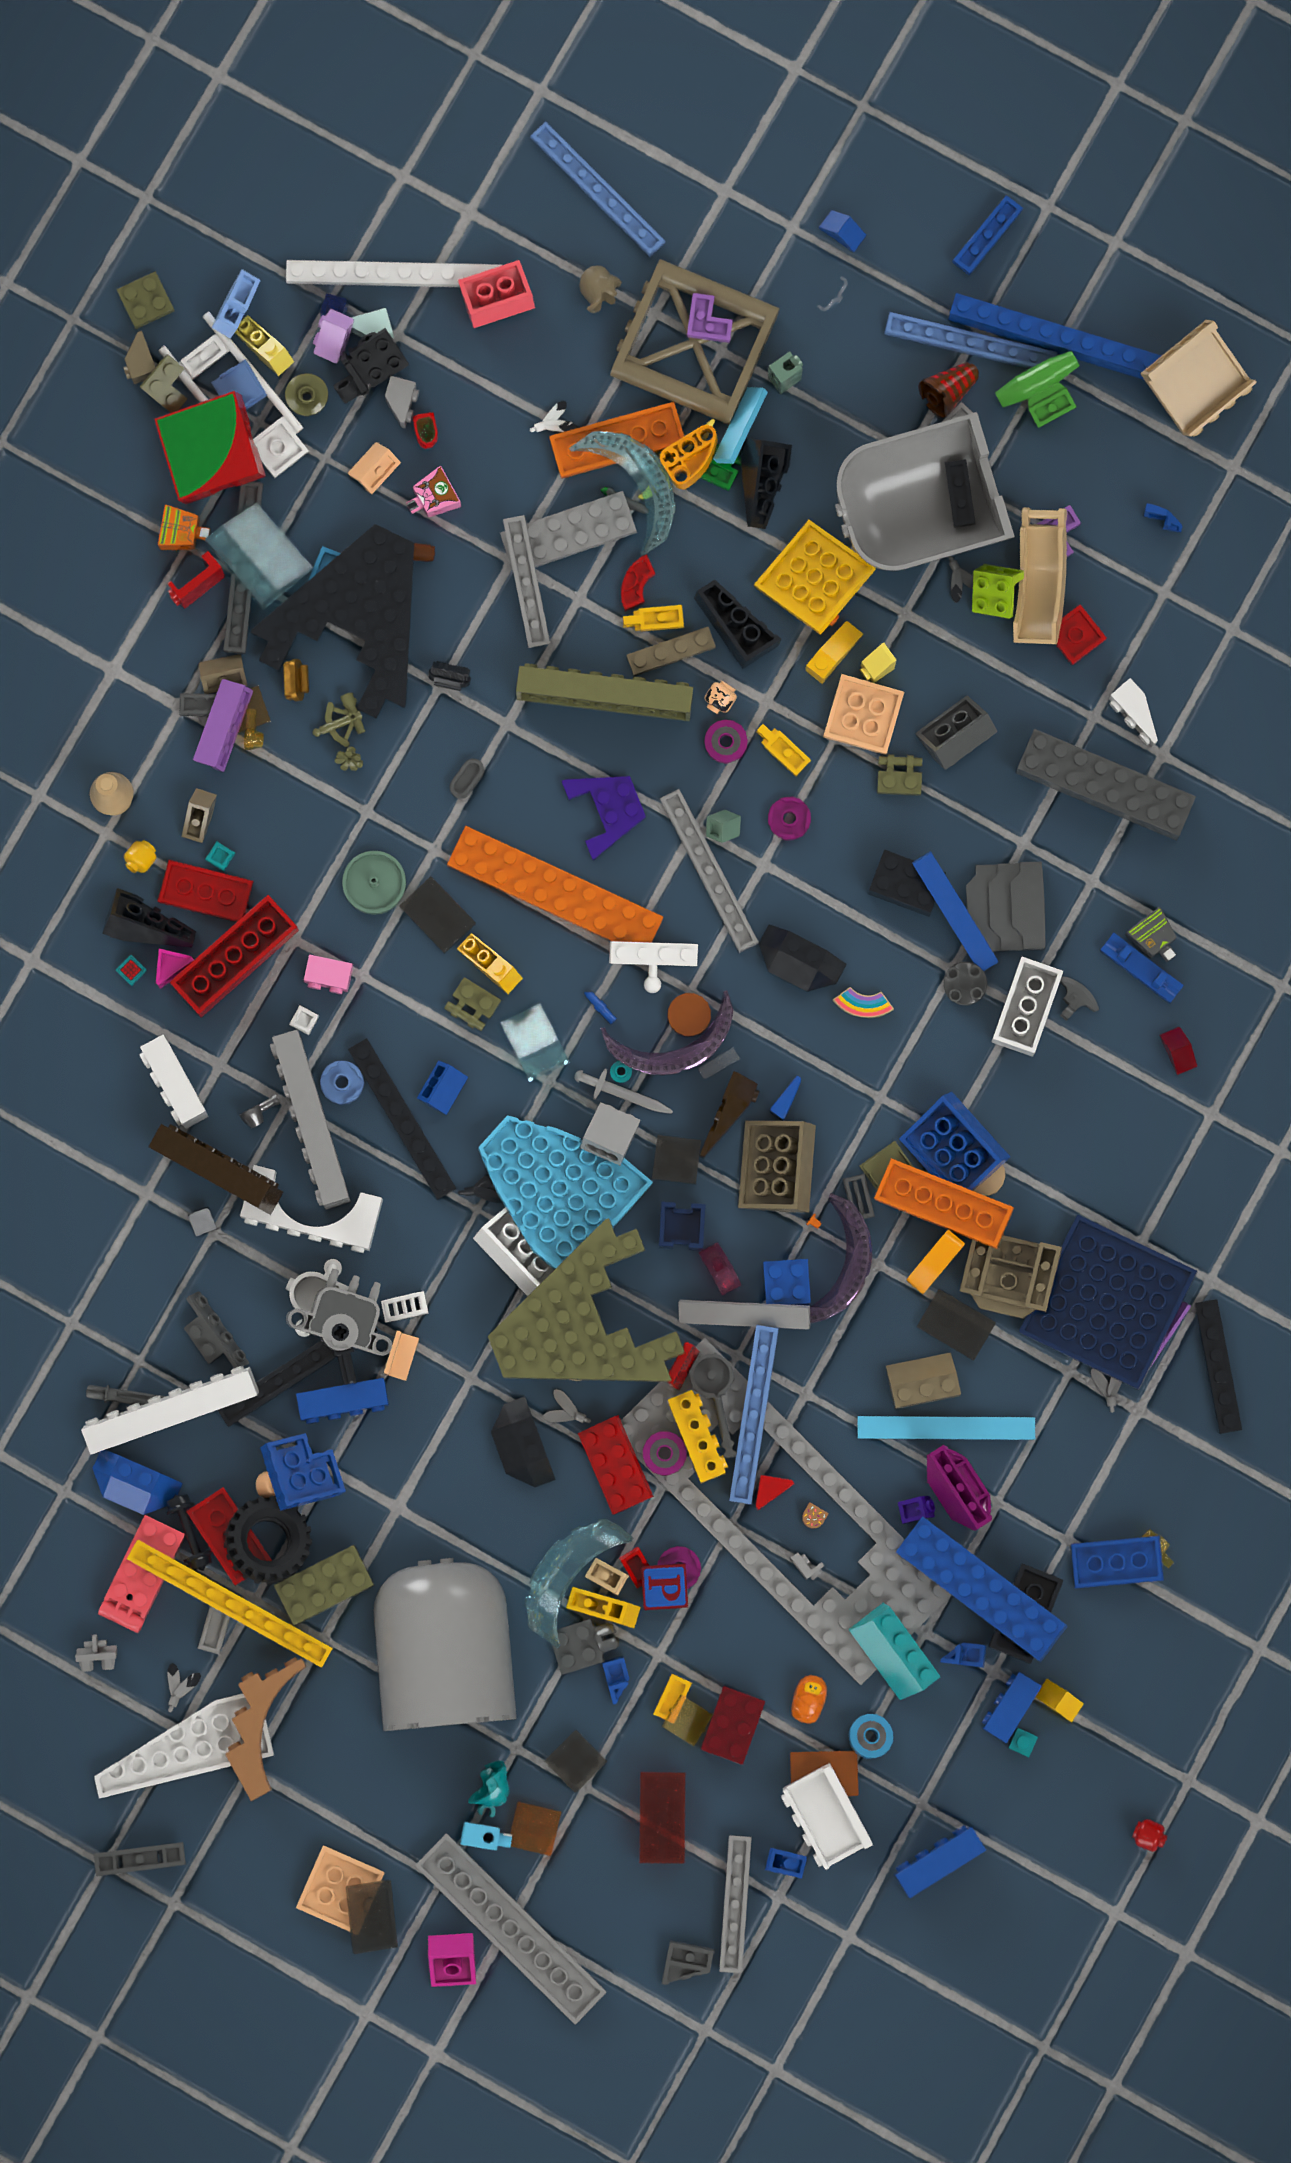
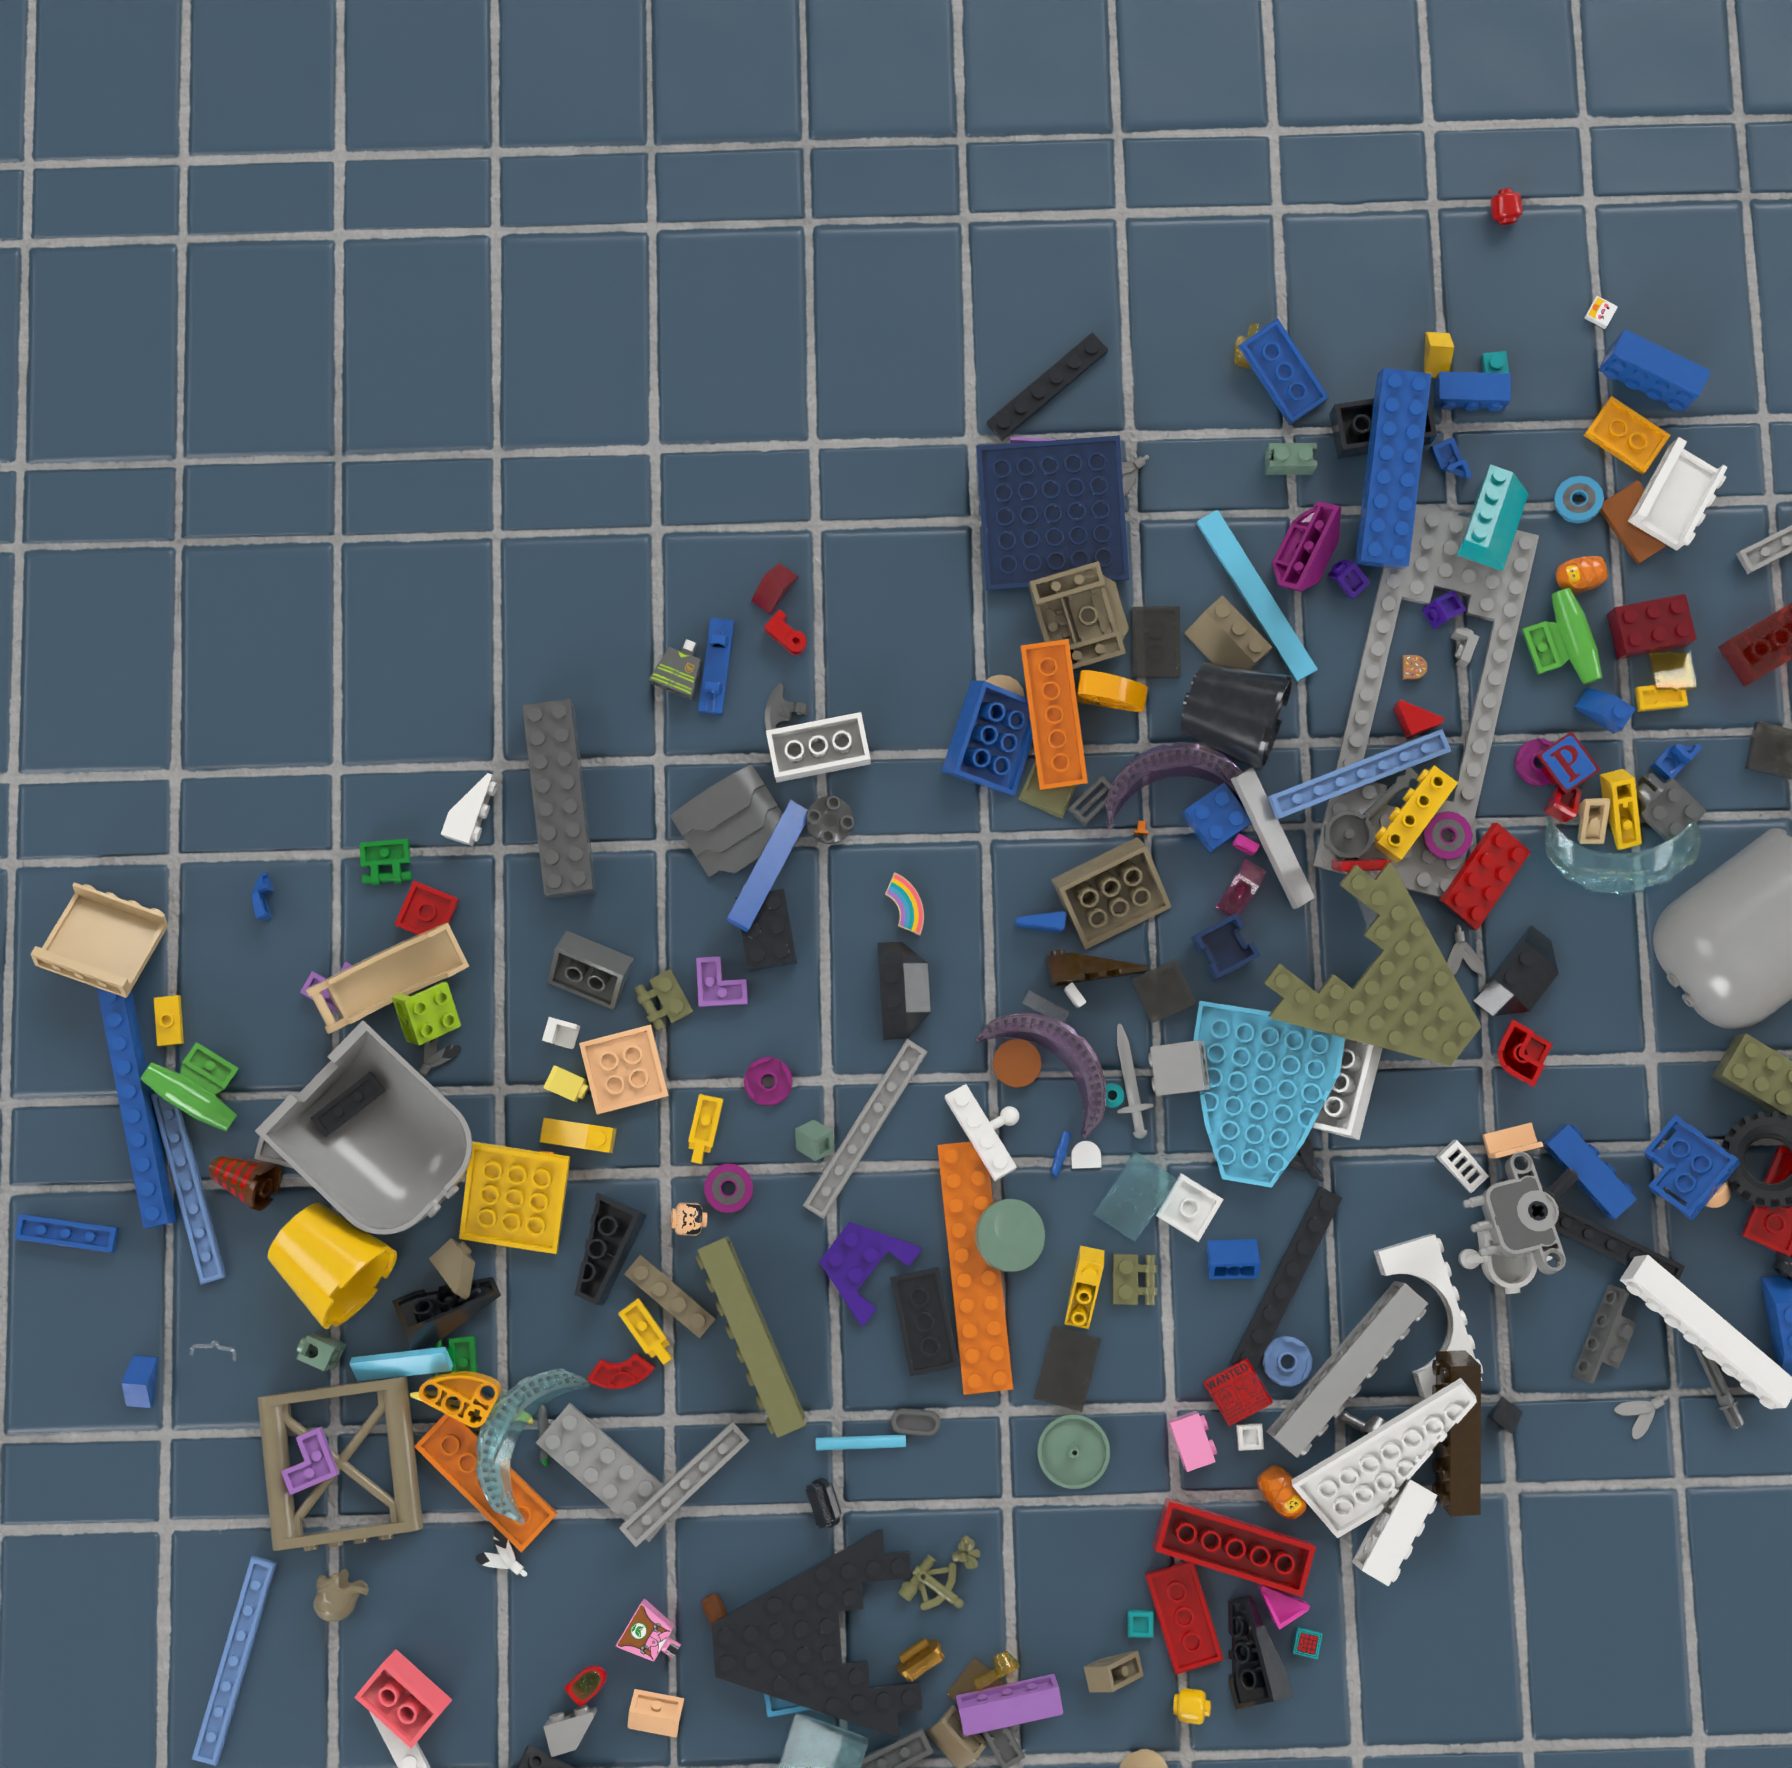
camera: 120 degrees left, 0 degrees up
blue slope [765,1848,807,1878] -> none
none -> yellow plate [154,995,184,1047]
none -> yellow cone [268,1202,397,1329]
none -> green plate [359,839,412,886]
none -> dark tan slope [429,1238,475,1300]
none -> white panel [542,1017,581,1049]
none -> medium lavender plate [696,956,748,1007]
none -> red leg [764,609,807,655]
none -> medium azure piece [816,1434,906,1451]
none -> black plate [890,1267,959,1377]
none -> sand green piece [975,1199,1045,1272]
none -> white tile [1064,982,1086,1008]
none -> white piece [1071,1141,1102,1169]
none -> white tile [1155,1173,1224,1242]
none -> black cone [1181,662,1293,770]
none -> red tile [1203,1358,1273,1426]
none -> dark pink tile [1231,833,1260,856]
none -> orange piece [1257,1465,1307,1519]
none -> sand green brick [1265,443,1317,475]
none -> white wing [1292,1378,1477,1538]
none -> dark purple bracket [1422,590,1466,629]
none -> red brick [1497,1020,1553,1087]
none -> bright green plate [1522,588,1603,685]
none -> blue slope [1574,687,1636,734]
none -> light orange tile [1583,396,1671,475]
none -> white tile [1584,296,1618,329]
none -> light grey piece [1614,1395,1668,1439]

